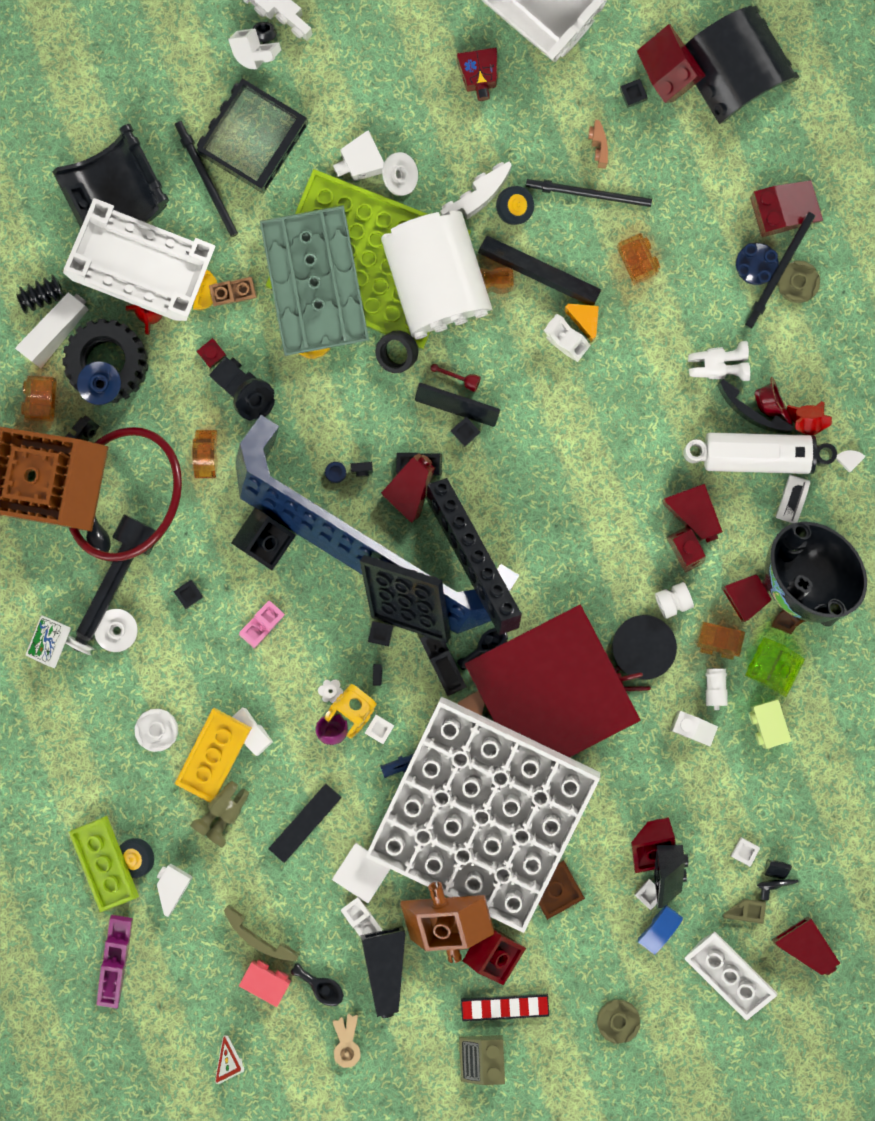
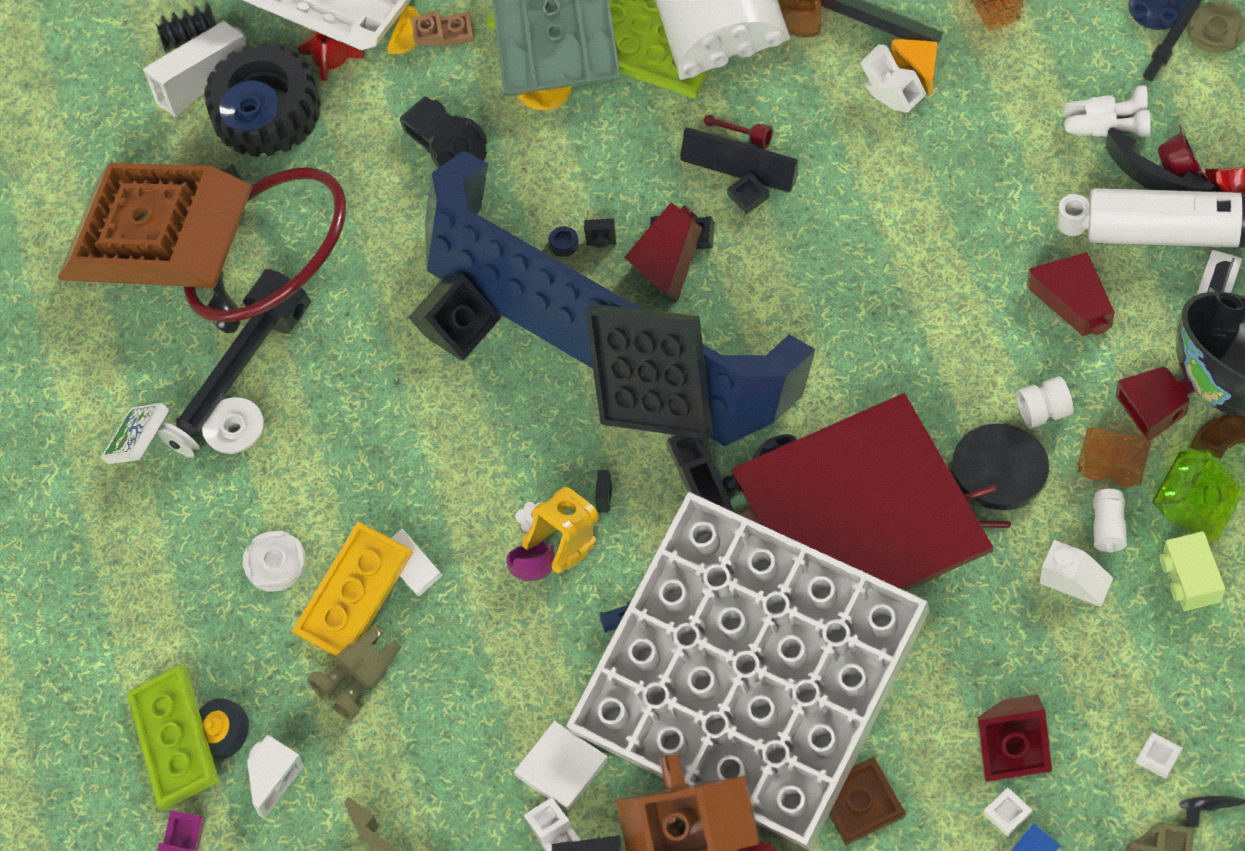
camera: 10 degrees right, 25 degrees down
clear orange brick [21,376,57,422] -> none
black plate [173,580,204,610] -> none
clear orange brick [192,430,218,478] -> none
dark red plate [196,338,227,369] -> none
bright pink slope [239,600,285,649] -> none
black tile [268,783,342,863] -> none
white plate [365,715,395,744] -> none
black plate [368,621,394,647] -> none
black tyre [375,330,419,373] -> none
black brick [426,478,522,635] -> none
black slope [654,845,688,908] -> none
dark red torso [666,527,706,573] -> none
black slope [764,859,792,879] -> none

